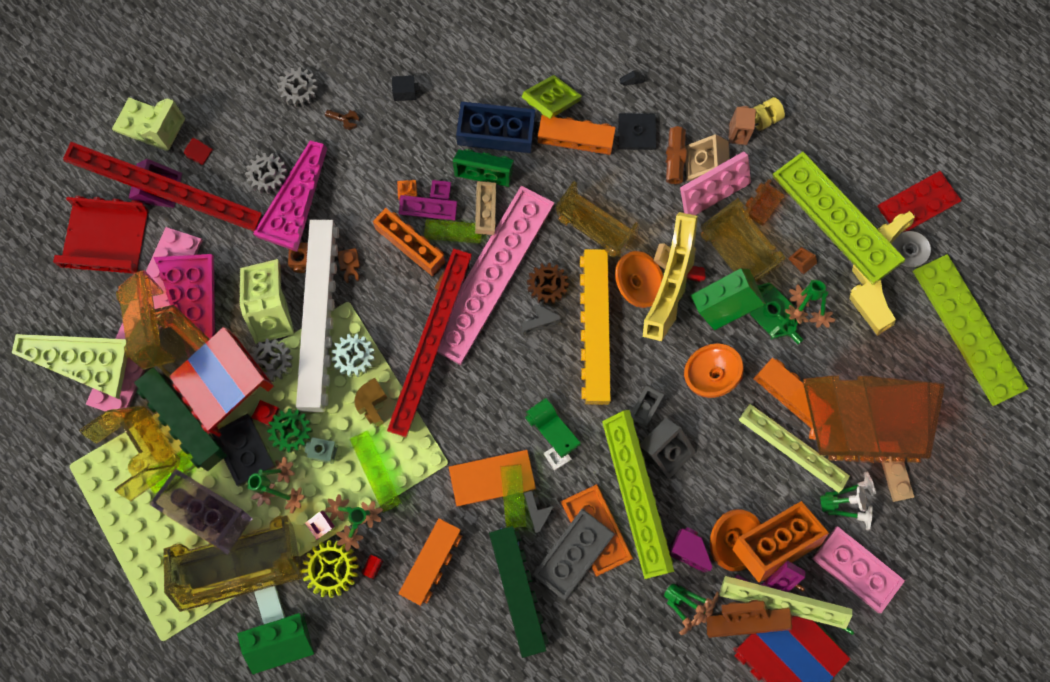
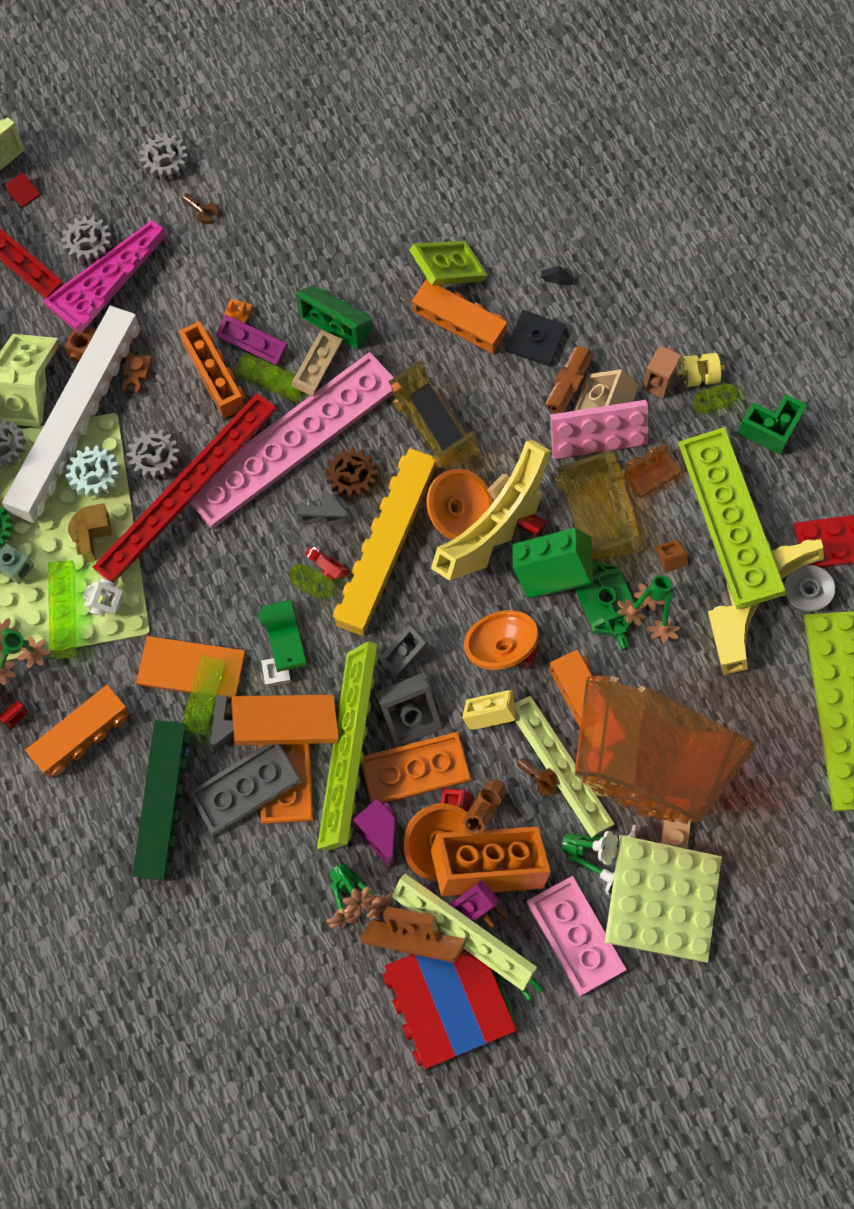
camera: 25 degrees right, 5 degrees down
black brick [392,75,419,101] -> none
magenta plate [430,180,451,200] -> none
dark blue brick [456,101,535,153] -> none
none -> white brick [83,579,123,617]
none -> light grey gear [126,429,180,481]
none -> orange tile [231,695,339,745]
none -> clear neon green beam [289,564,333,599]
none -> red plate [305,546,349,580]
none -> orange tile [361,732,472,804]
none -> black tile [408,383,467,456]
none -> red slope [440,789,473,813]
none -> light yellow slope [462,690,515,730]
none -> dark orange piece [462,779,508,836]
none -> reddish brown bar [517,758,560,796]
none -> yellowish green plate [605,836,722,962]
none -> clear neon green beam [693,384,738,414]
none -> green brick [737,394,807,455]

